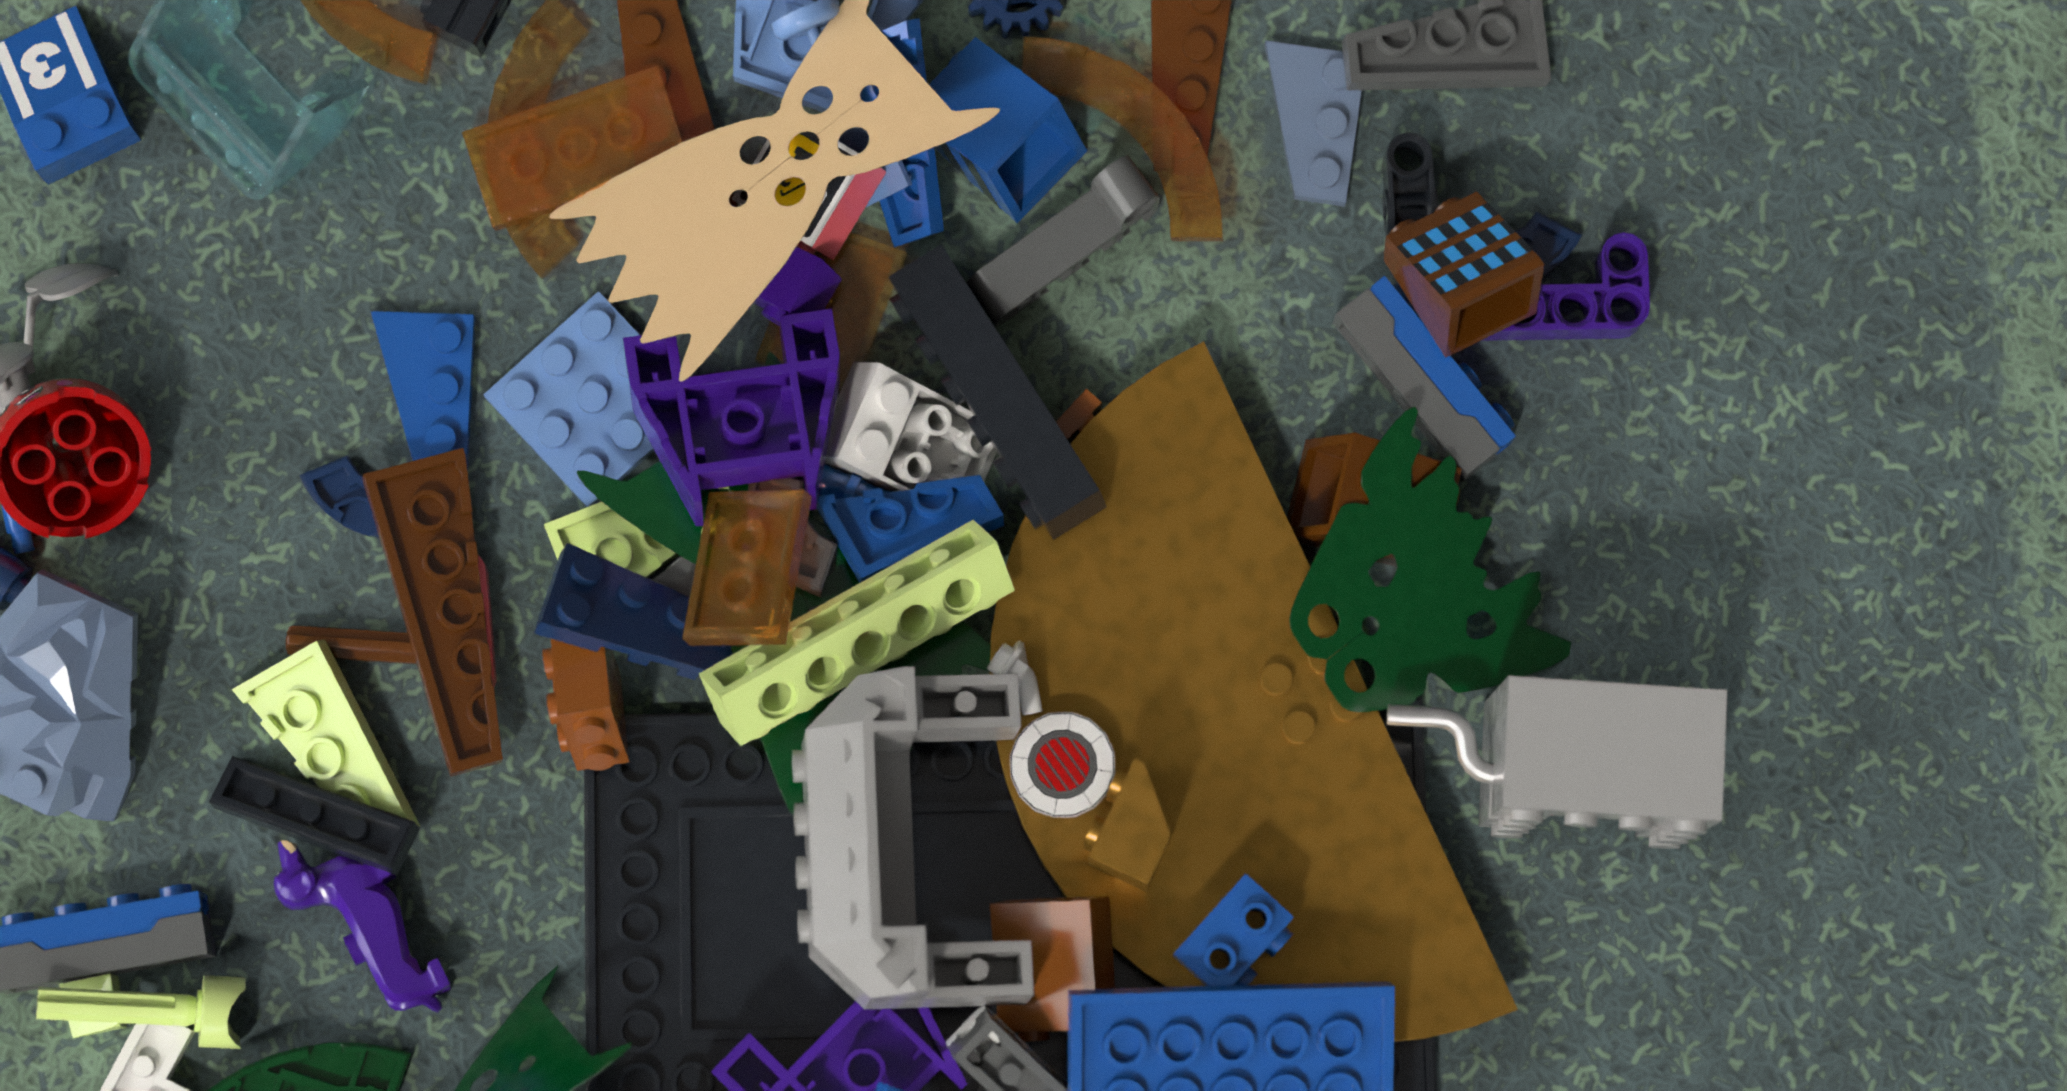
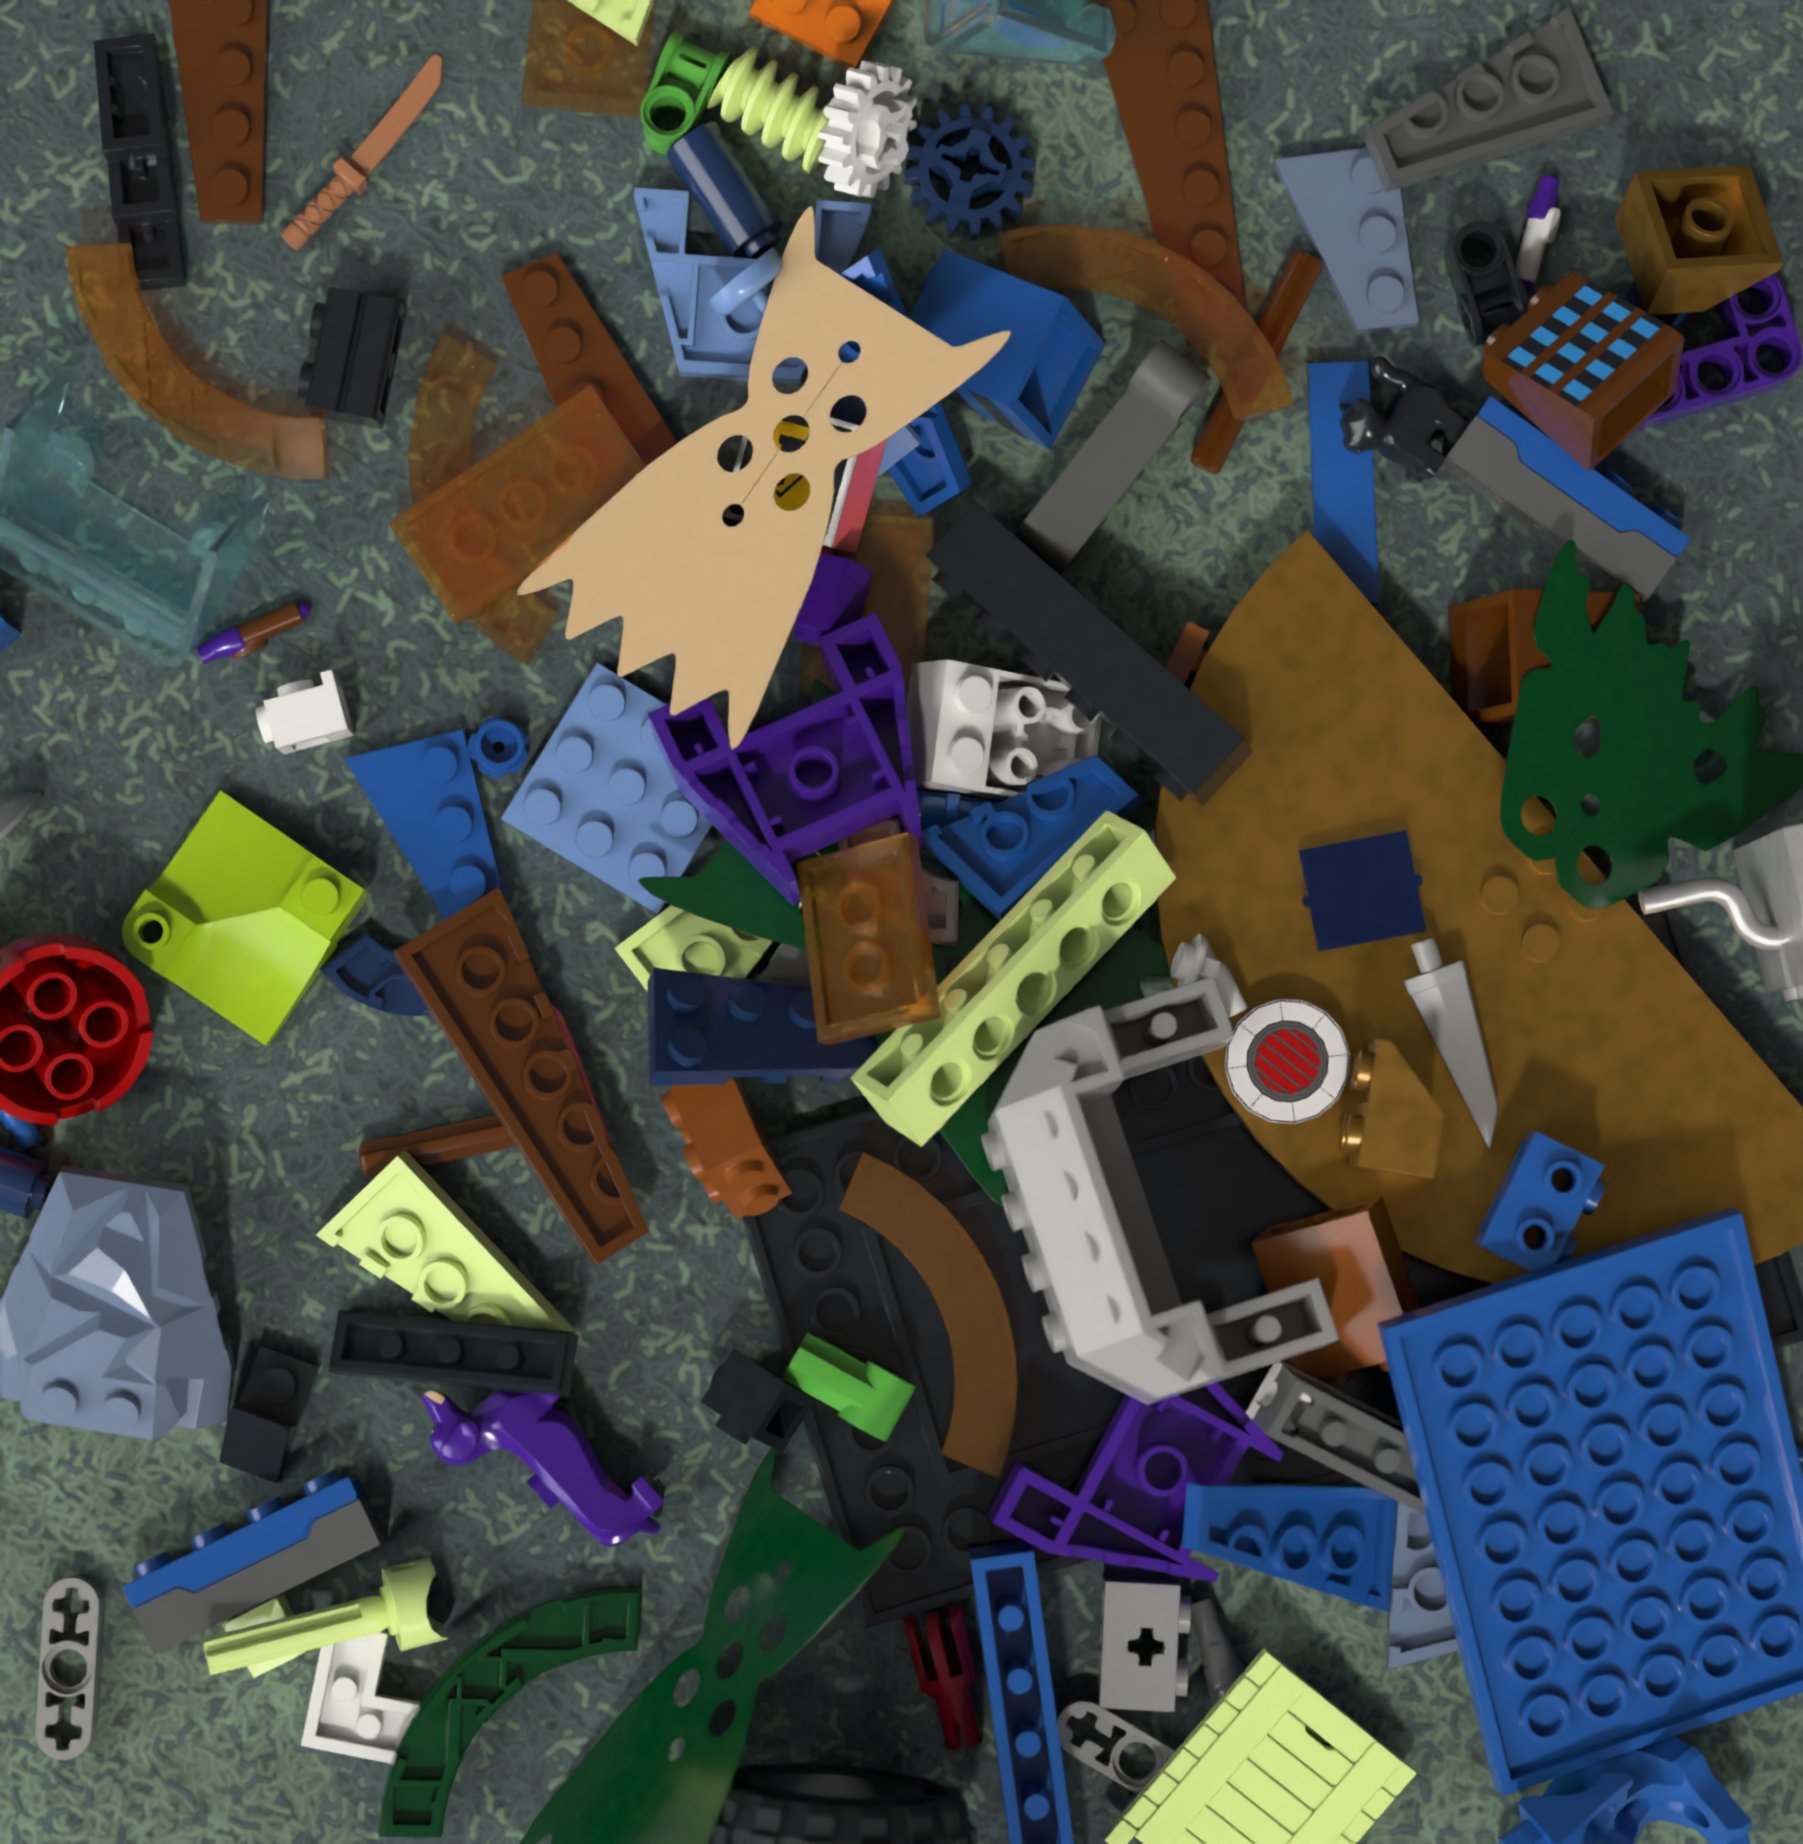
camera: 10 degrees left, 5 degrees up
none -> lime slope [122,790,371,1047]
none -> piece [196,600,311,664]
none -> black slope [219,1345,321,1483]
none -> white brick [255,670,355,755]
none -> blue plate [468,717,528,778]
none -> black brick [701,1349,815,1453]
none -> bright green piece [782,1332,916,1442]
none -> clear orange tile [839,1152,1017,1478]
none -> reddish brown axle [1191,250,1323,475]
none -> clear blue piece [1298,830,1426,952]
none -> blue tile [1306,361,1379,605]
none -> black animal [1338,356,1469,483]
none -> light grey bar [1404,937,1499,1149]
none -> white piece [1515,175,1560,292]
none -> pearl gold slope [1615,165,1784,315]

